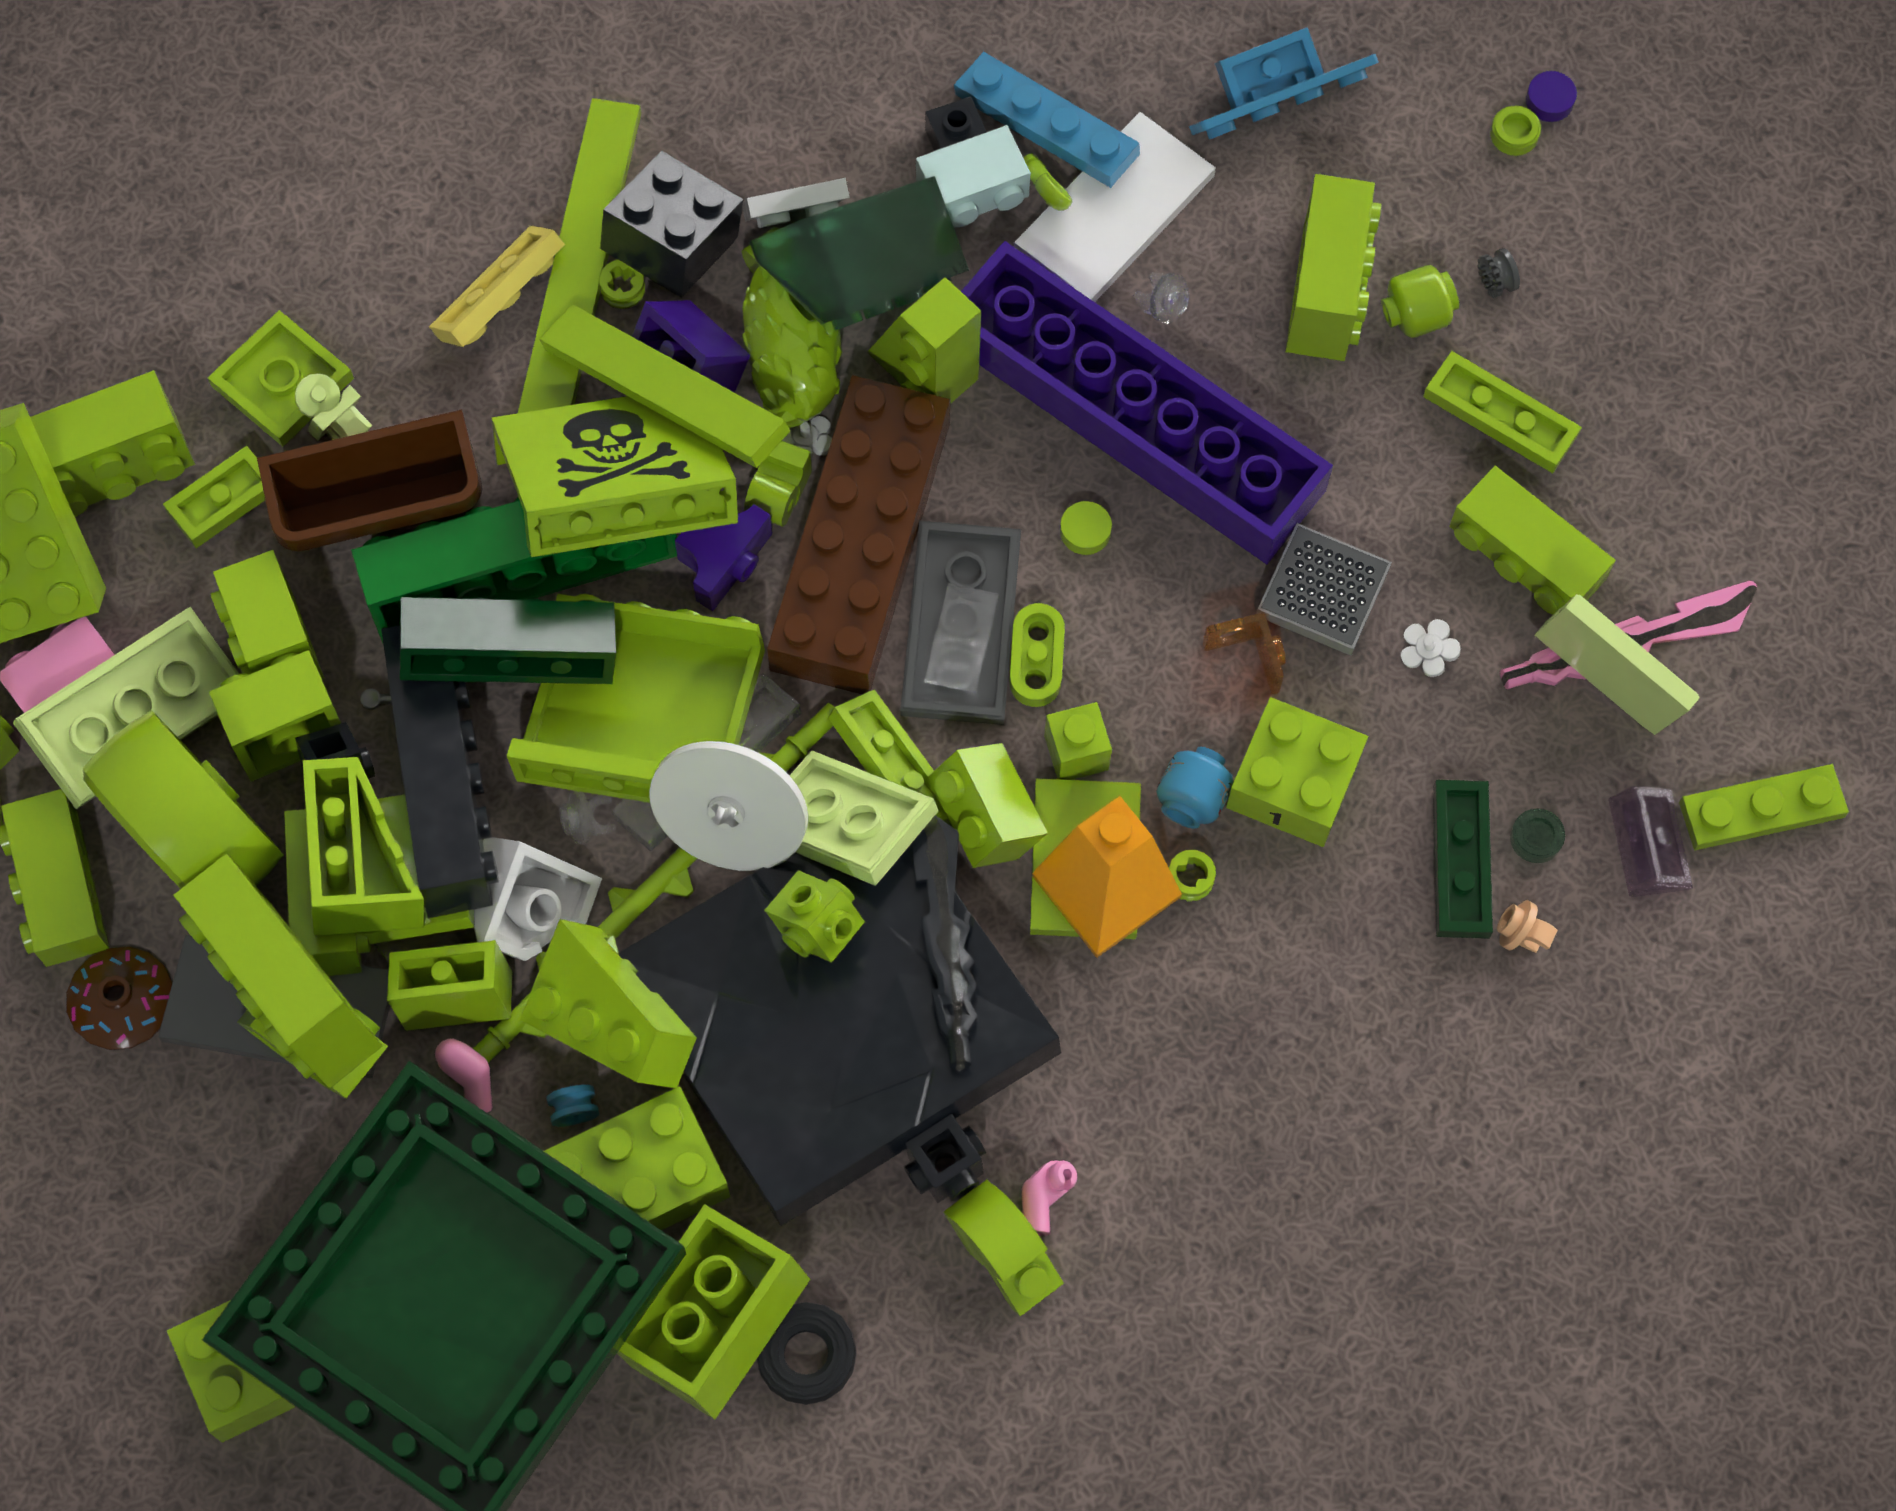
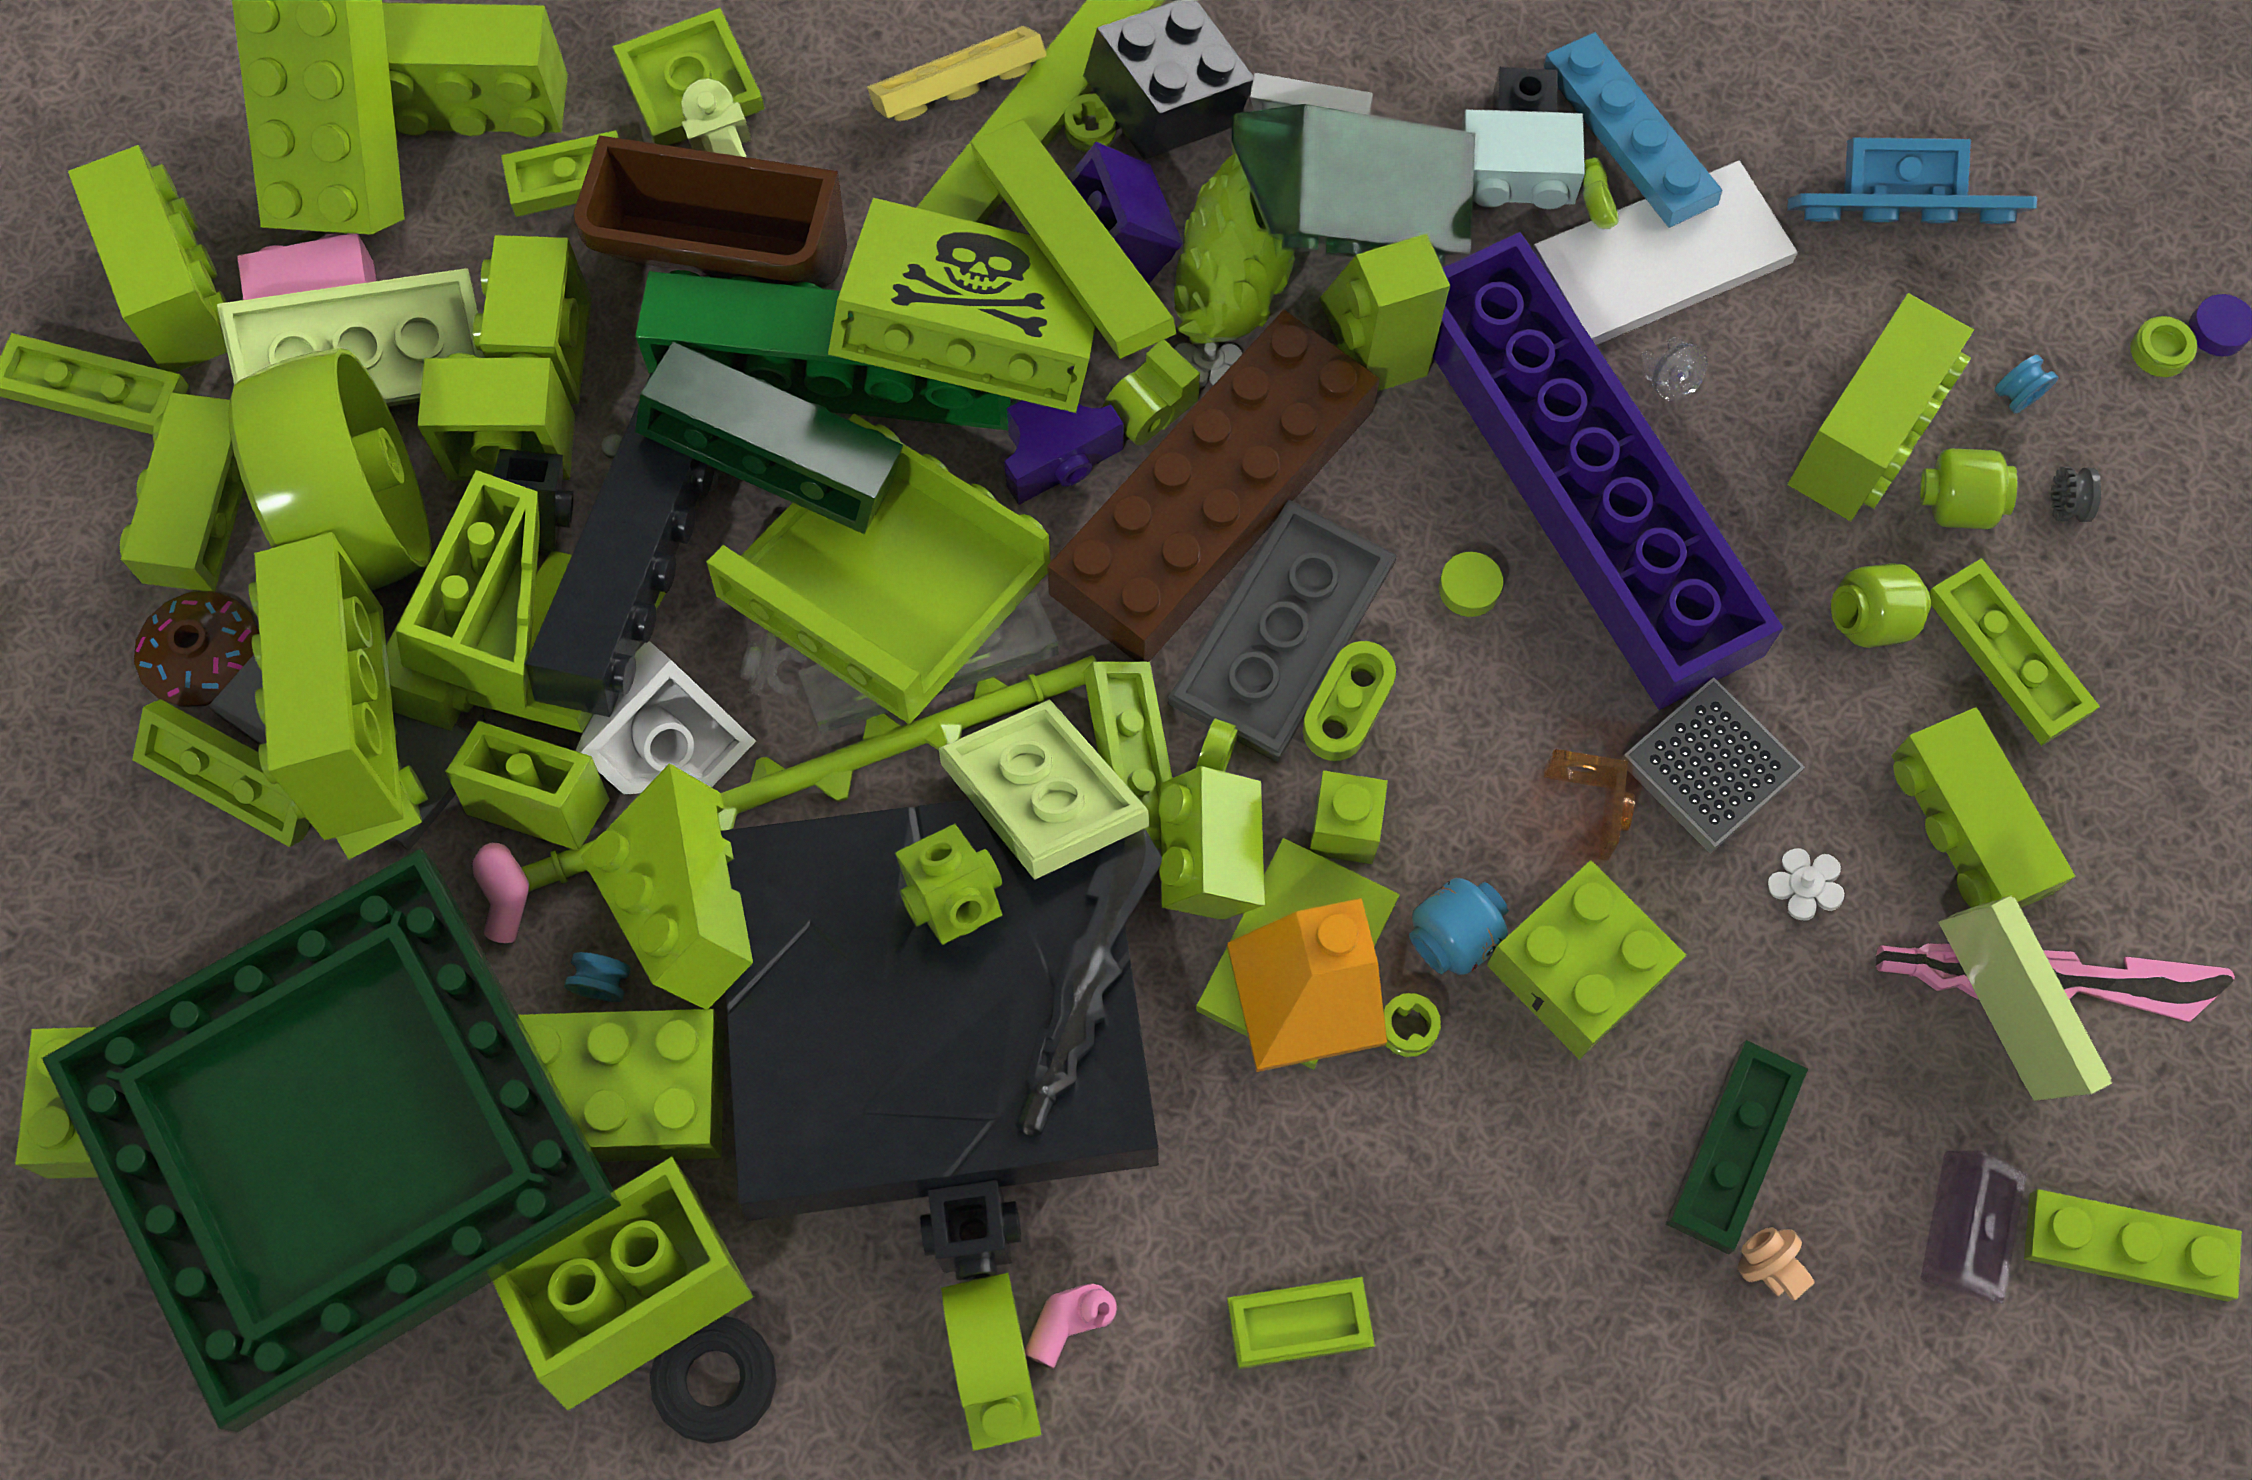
camera: 25 degrees right, 0 degrees up
white piece [649,741,808,871] -> none
clear slope [925,583,999,693] -> none
clear green tile [1510,808,1565,863] -> none
none -> lime plate [132,699,310,847]
none -> lime tile [1196,718,1238,772]
none -> lime tile [1226,1277,1375,1369]
none -> lime head [1831,563,1931,648]
none -> dark azure bush [1994,355,2059,413]

